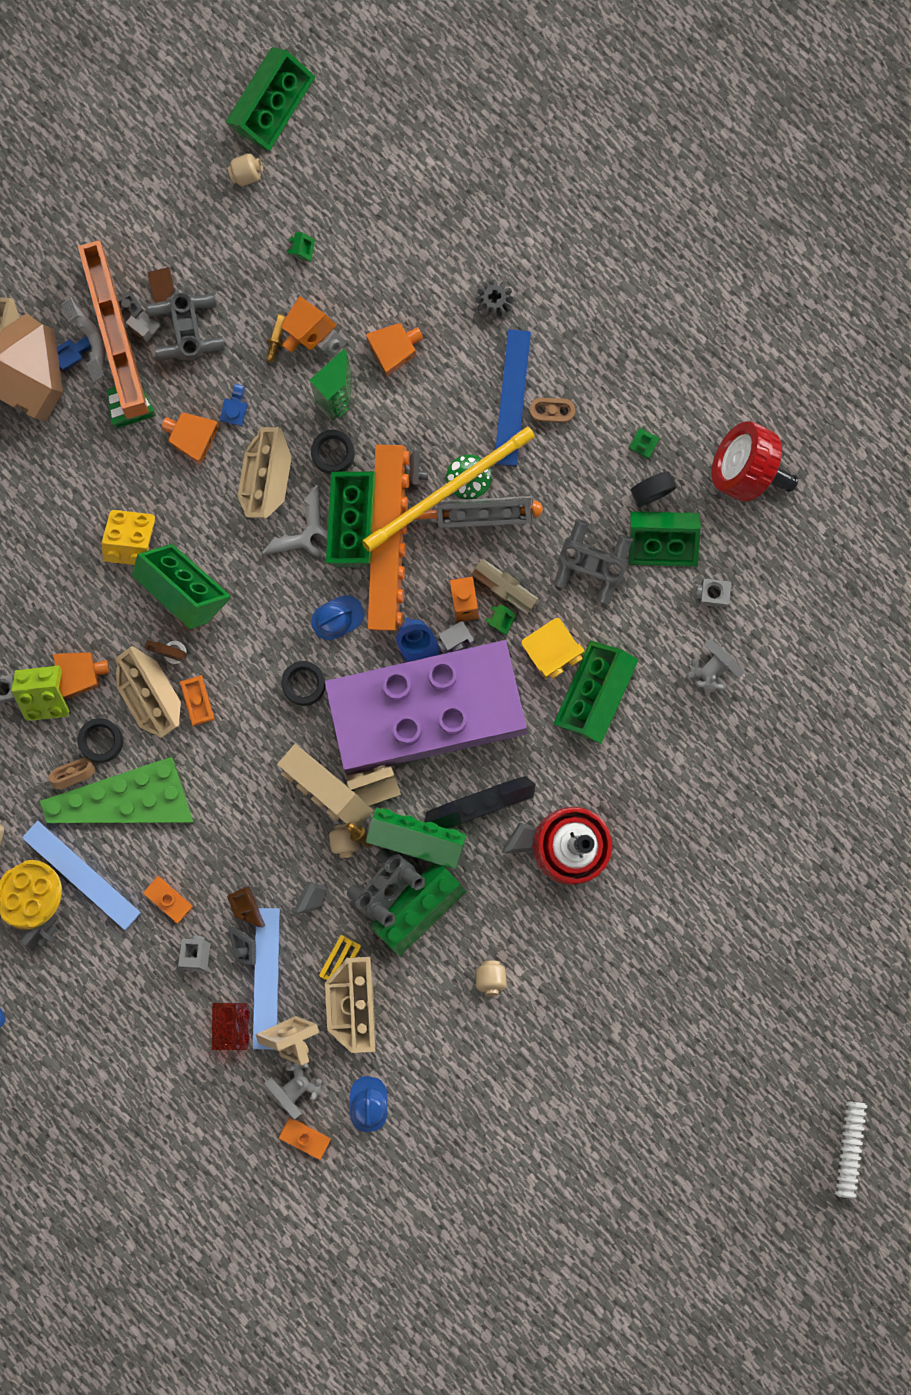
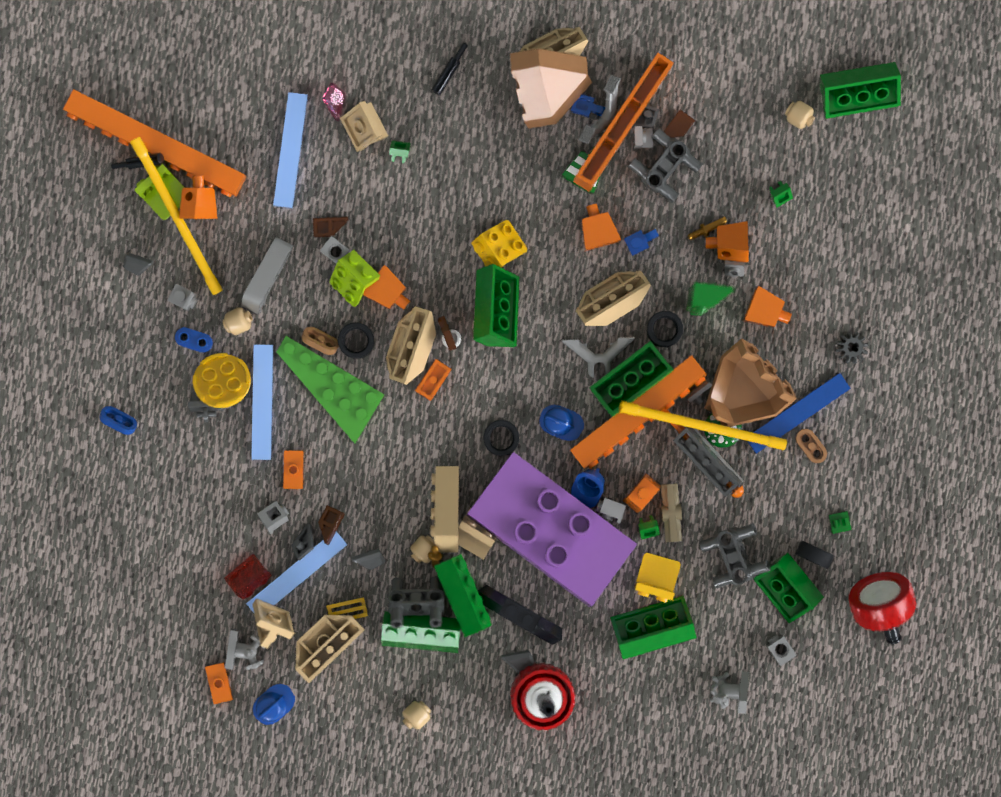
camera: 40 degrees right, 5 degrees up
none -> medium nougat panel [704,338,797,427]

